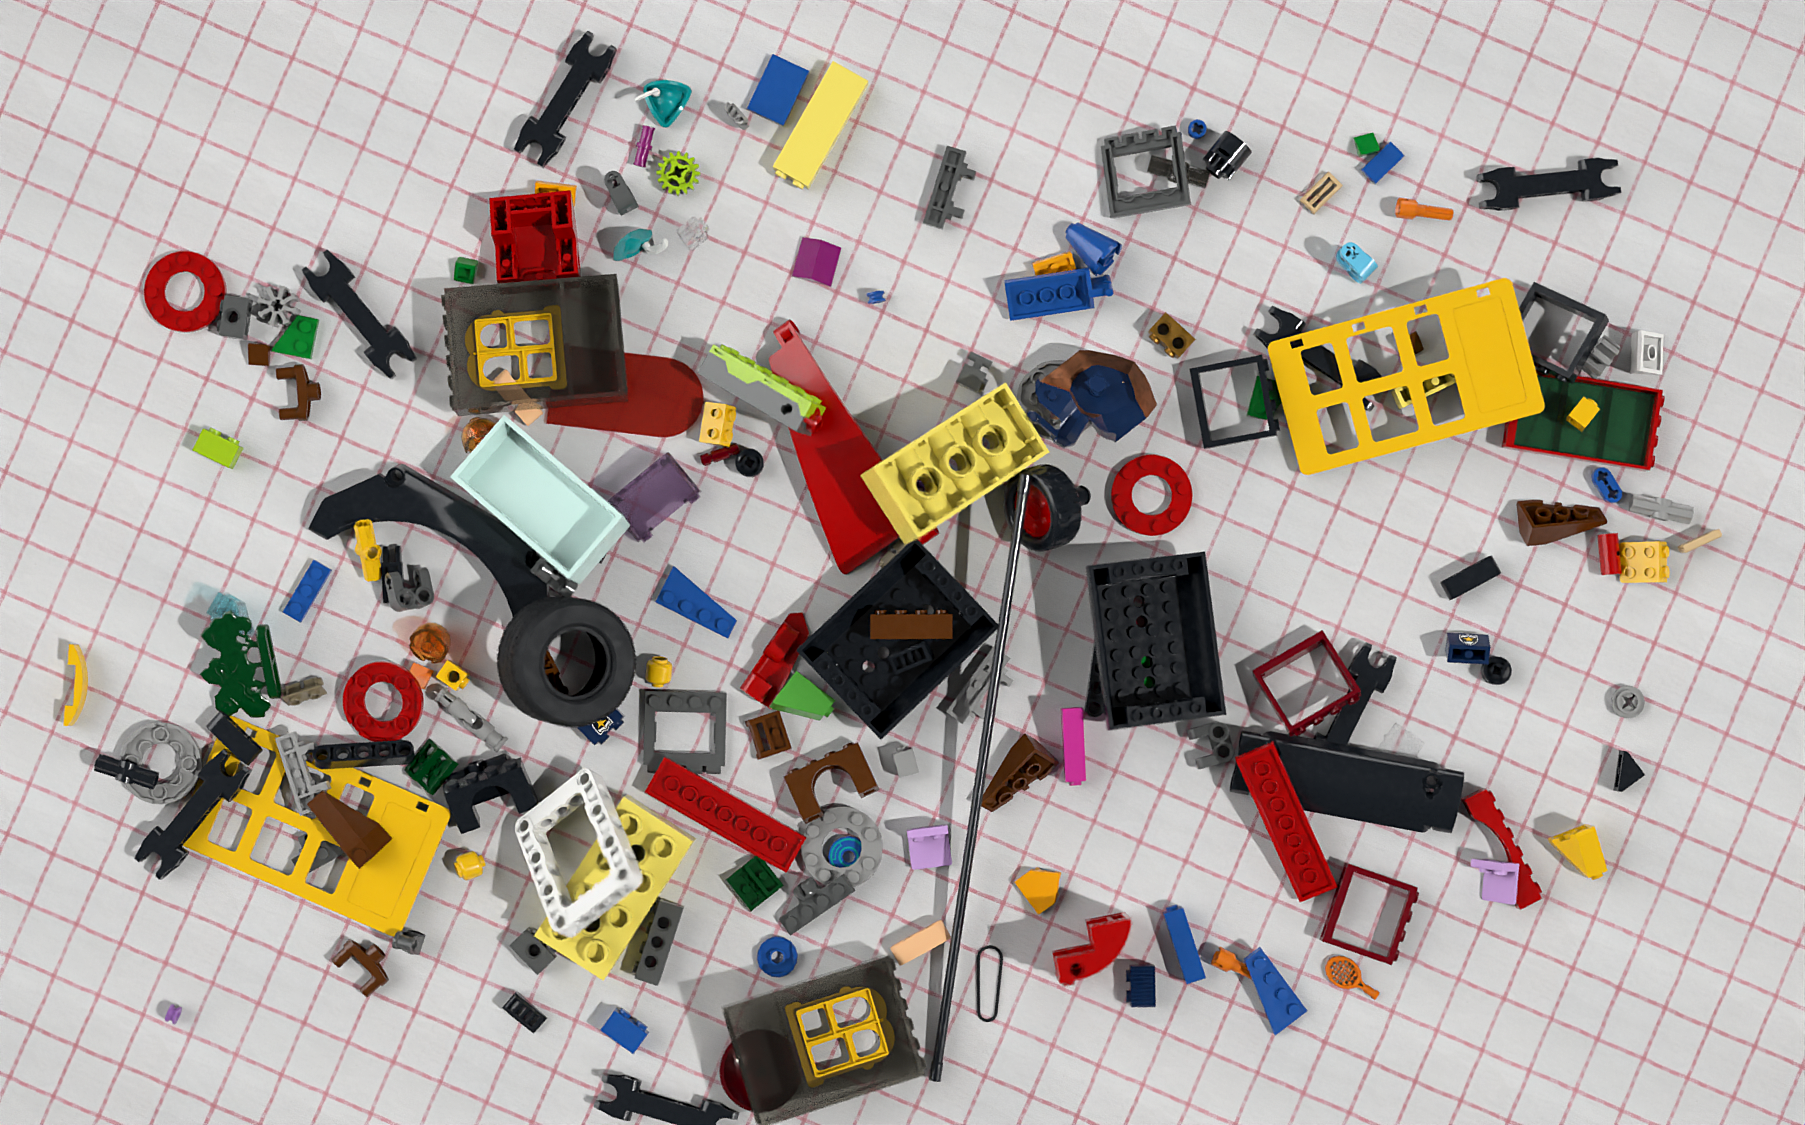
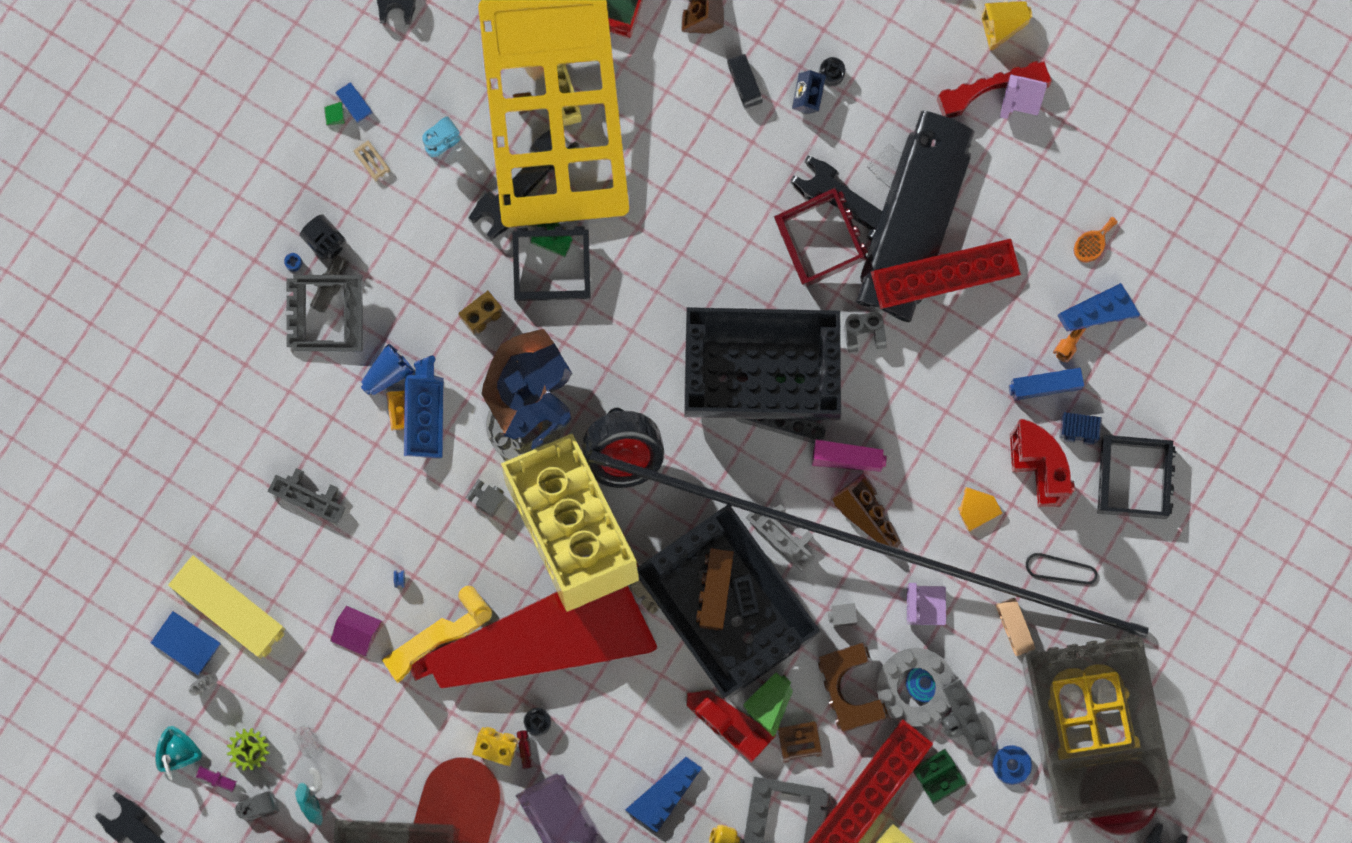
camera: 85 degrees left, 10 degrees down
piece [698,344,826,436] -> none
red plate [1111,455,1193,536] -> none
dark red window [1319,862,1419,965] -> none
orange piece [1395,198,1454,221] -> none
none -> yellow door [381,586,492,683]
none -> black window [1097,435,1176,519]

